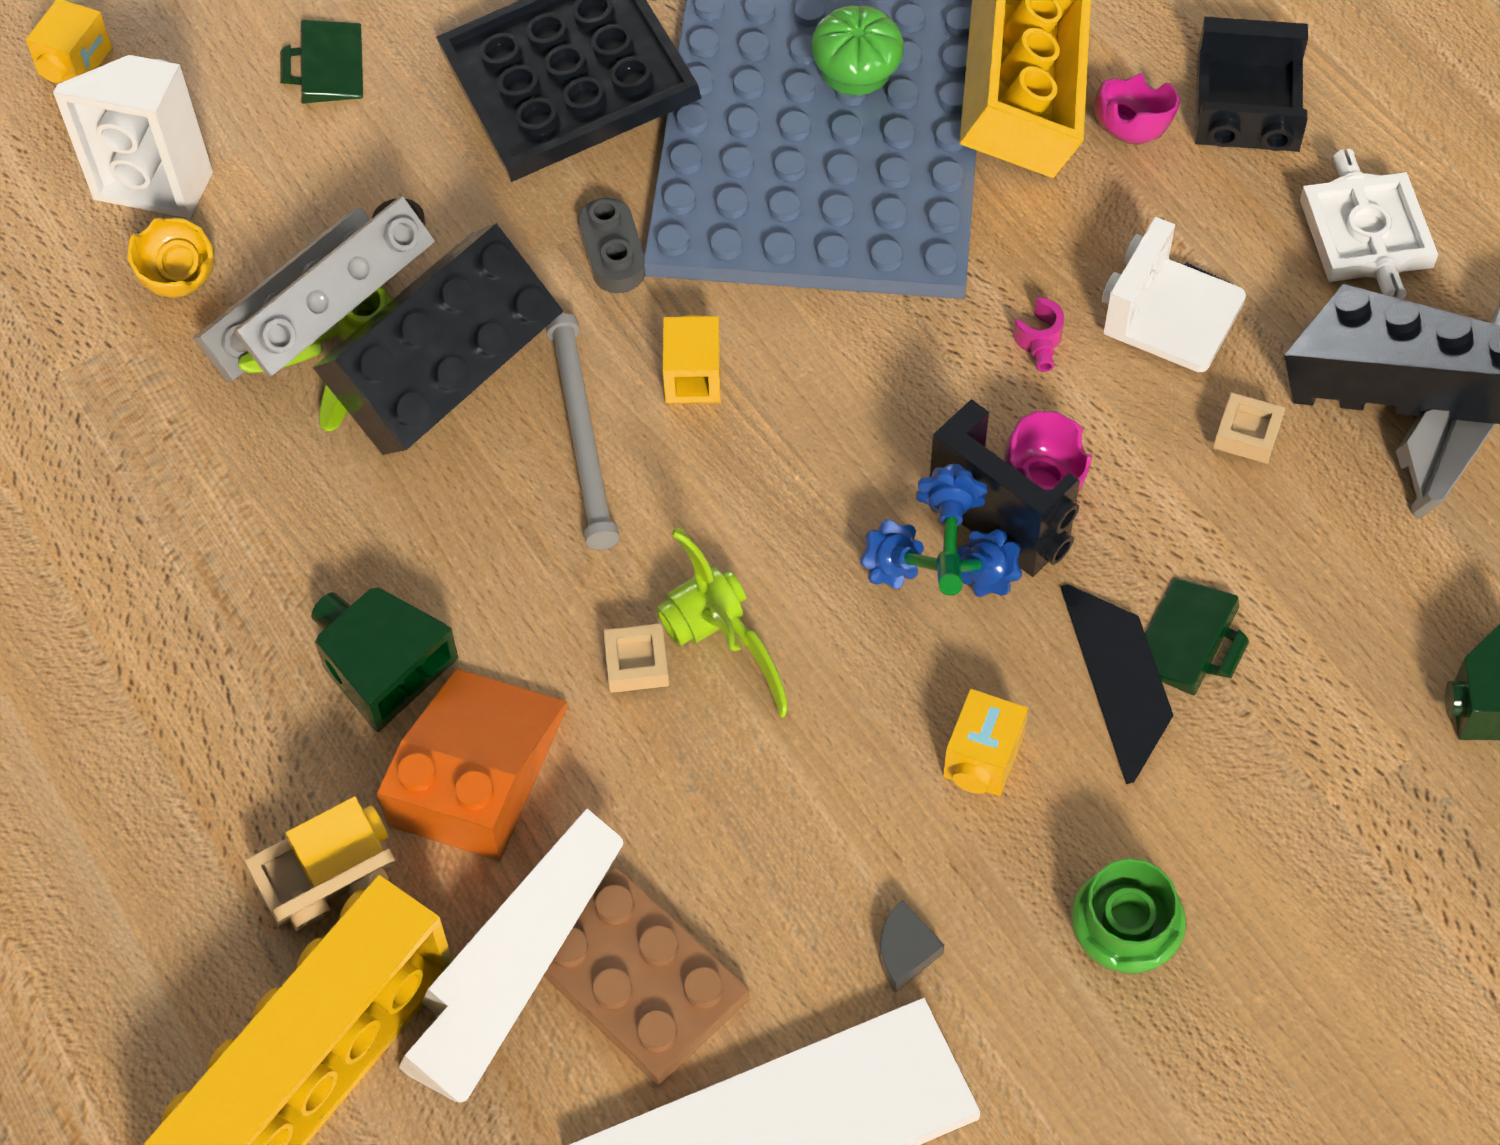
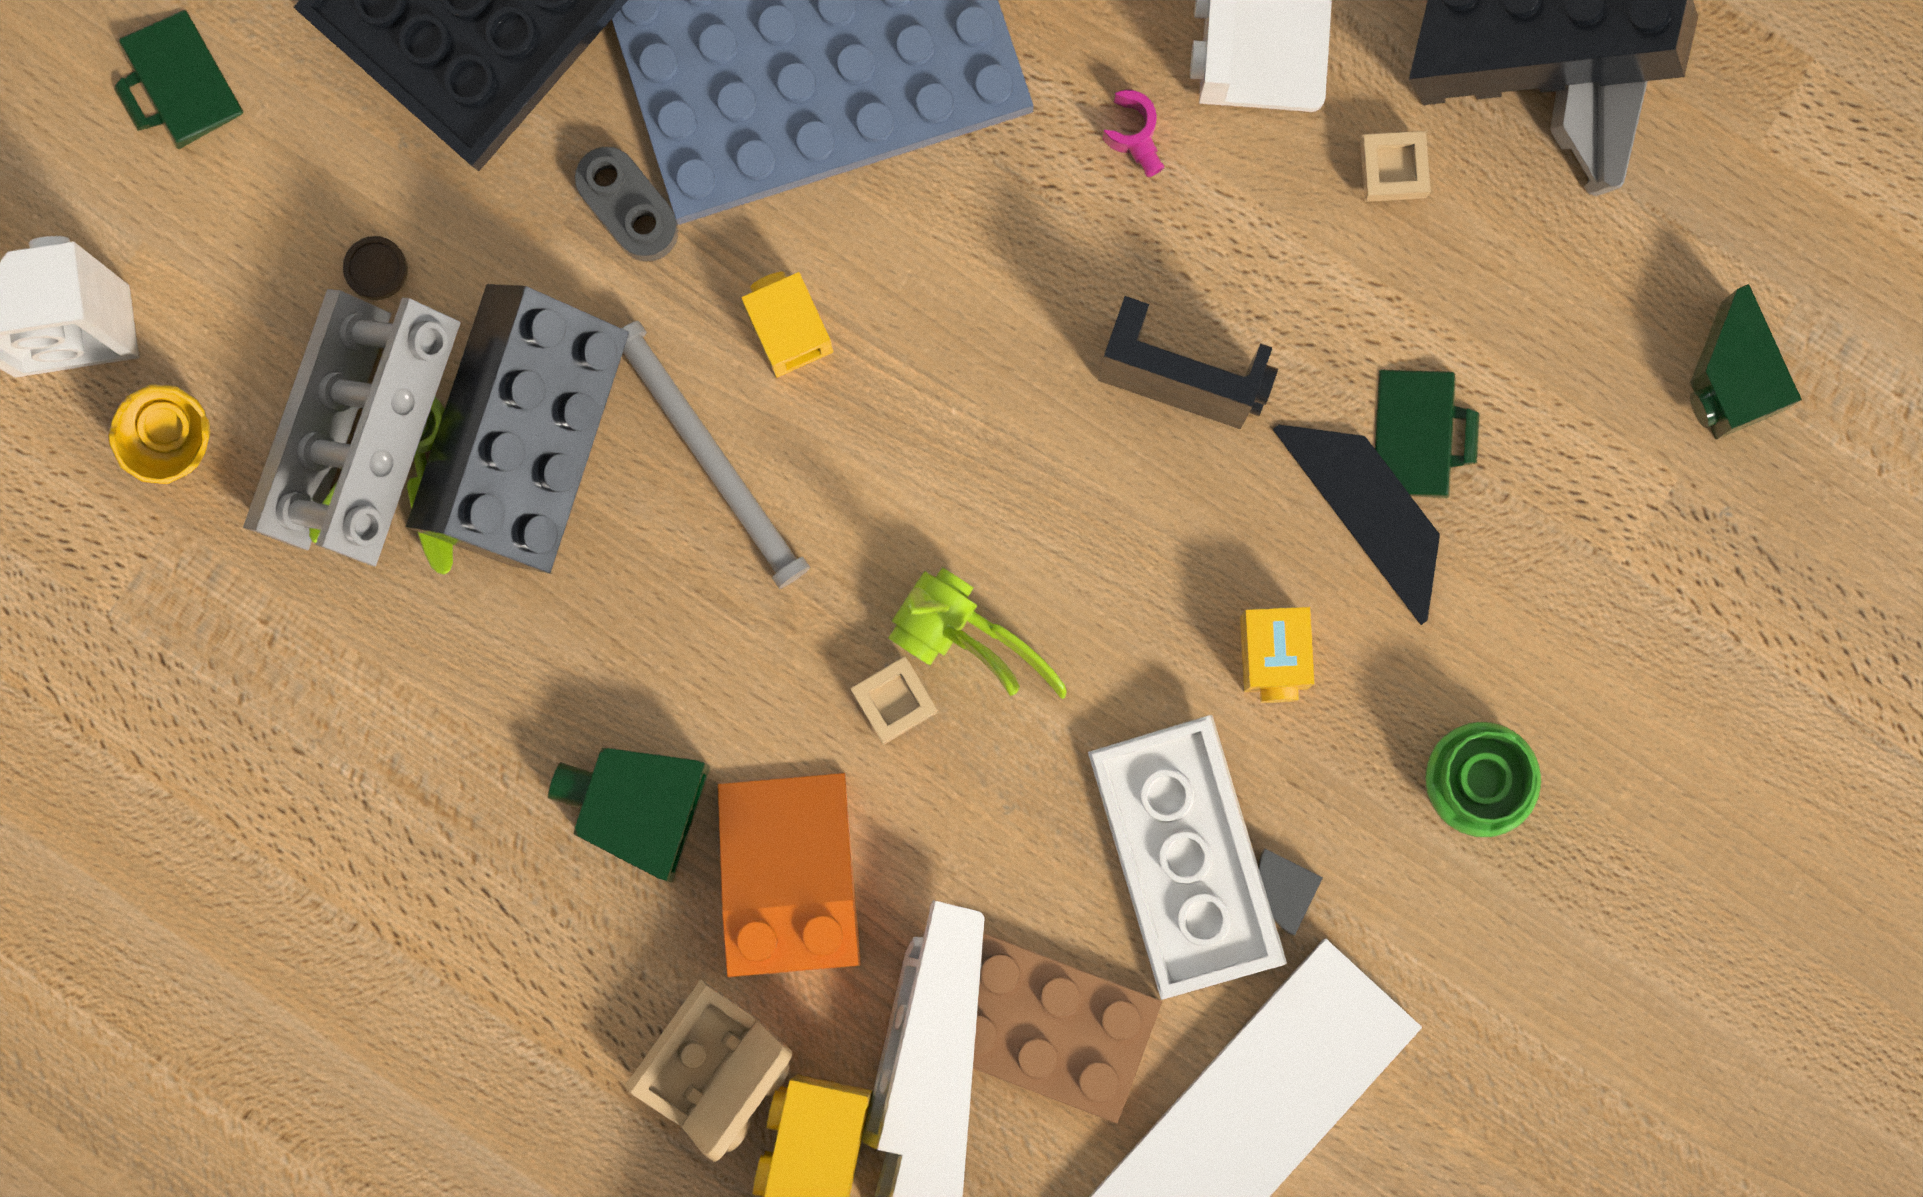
camera: 25 degrees left, 25 degrees up
yellow brick [286,796,389,888] -> none
blue plant [860,464,1022,597] -> none
dark pink hair [1004,411,1092,492] -> none
none -> white tile [1088,715,1287,1000]

